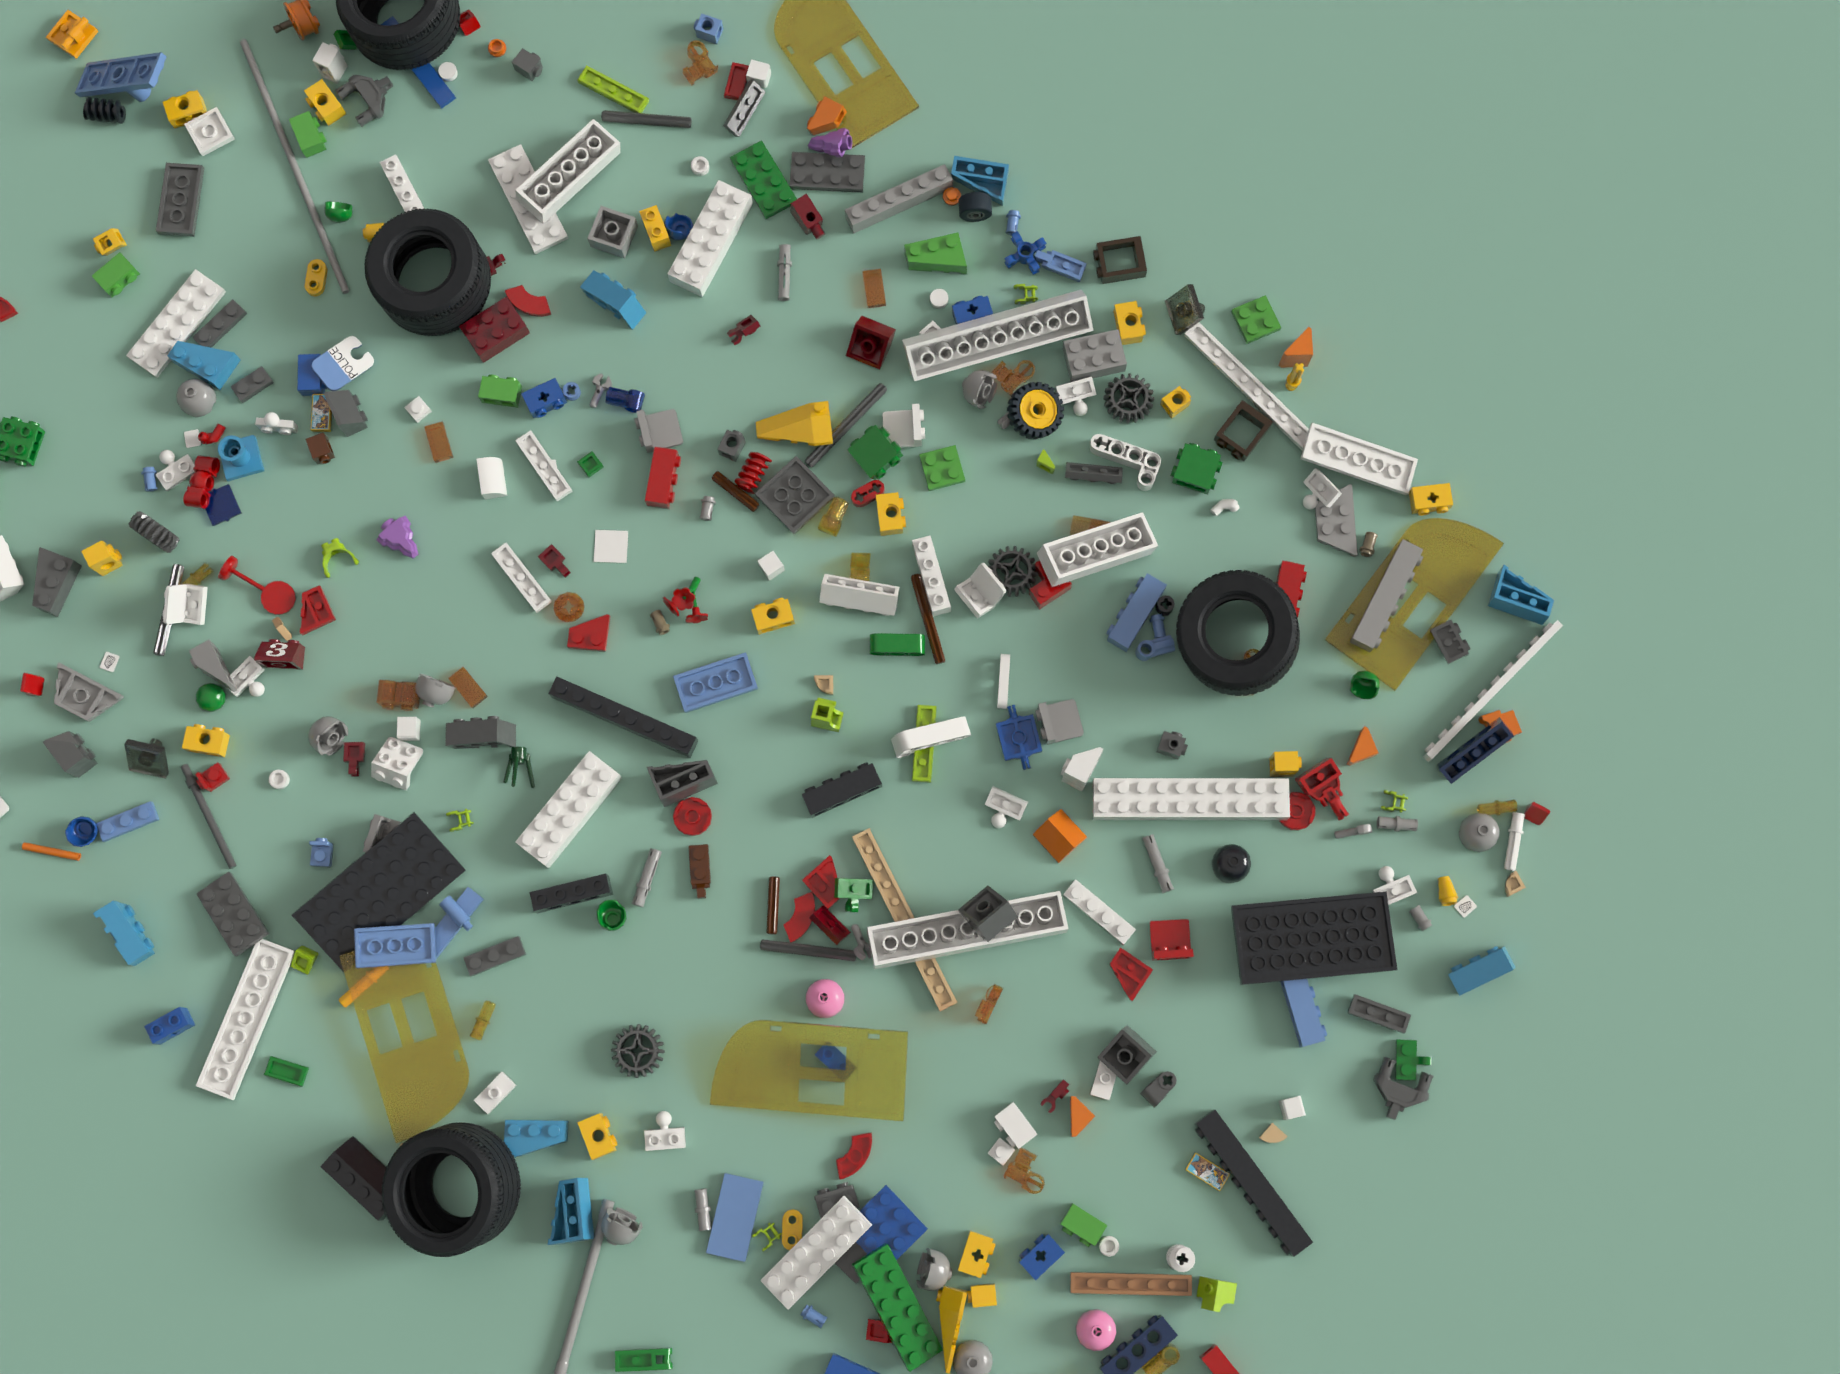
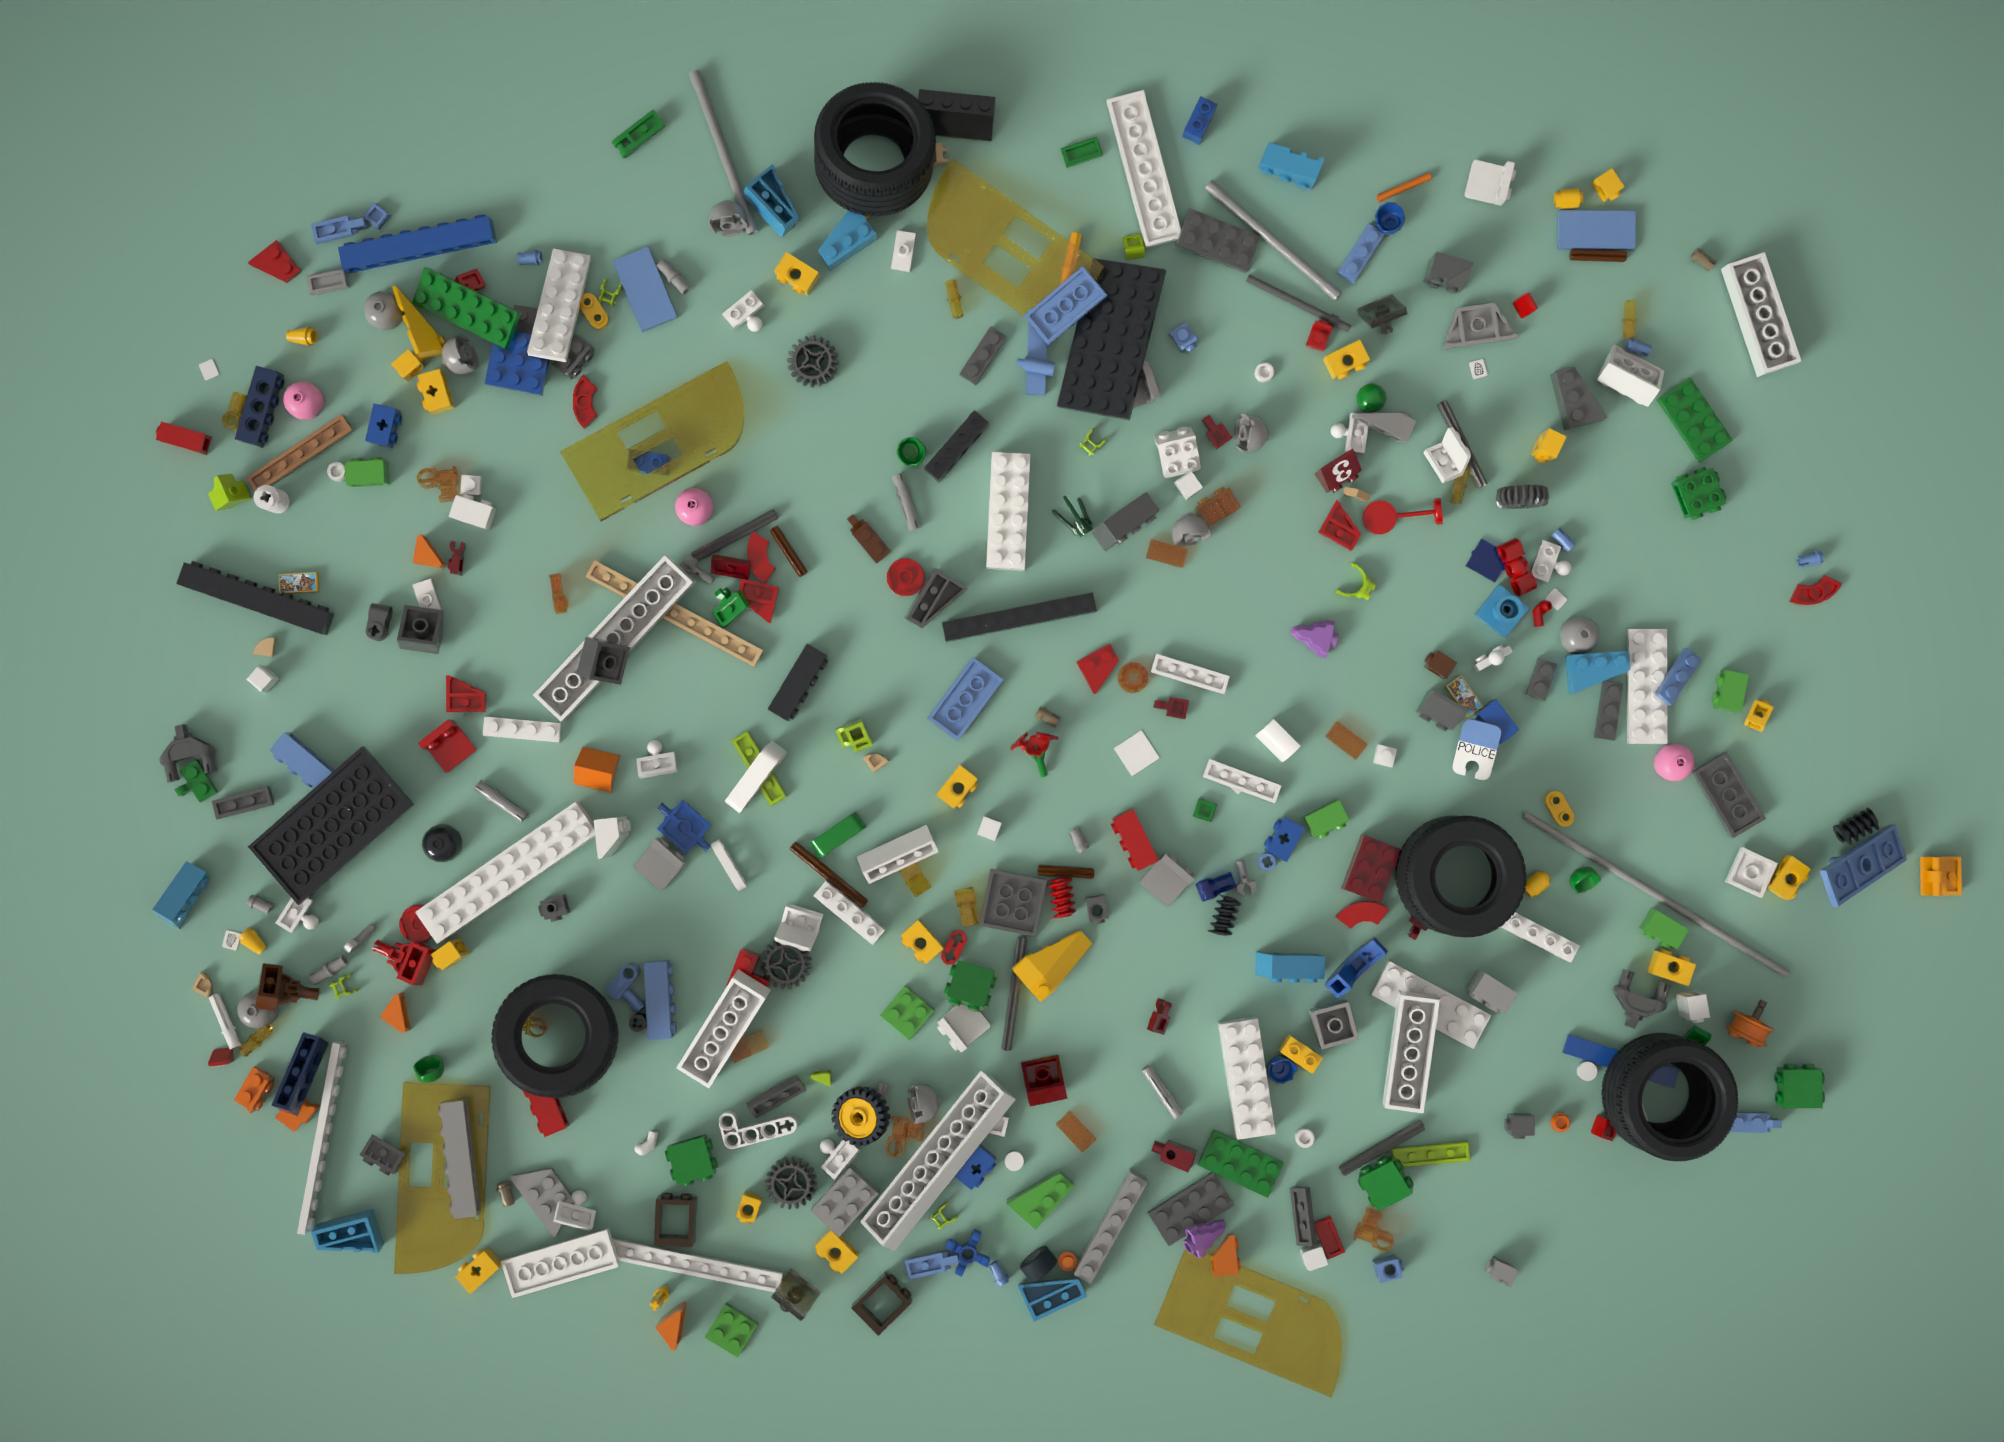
camera: 145 degrees right, 10 degrees up
none -> orange bracket [234,1066,275,1113]
none -> reddish brown brick [255,963,320,1011]
none -> light grey piece [1205,180,1342,301]
none -> black piece [1208,894,1241,936]
none -> blue arch [1325,937,1388,999]
none -> green brick [1358,1155,1414,1211]
none -> light grey brick [1465,970,1518,1014]
none -> bright pink cylinder [1654,743,1695,781]
none -> medium blue plate [1655,648,1702,705]

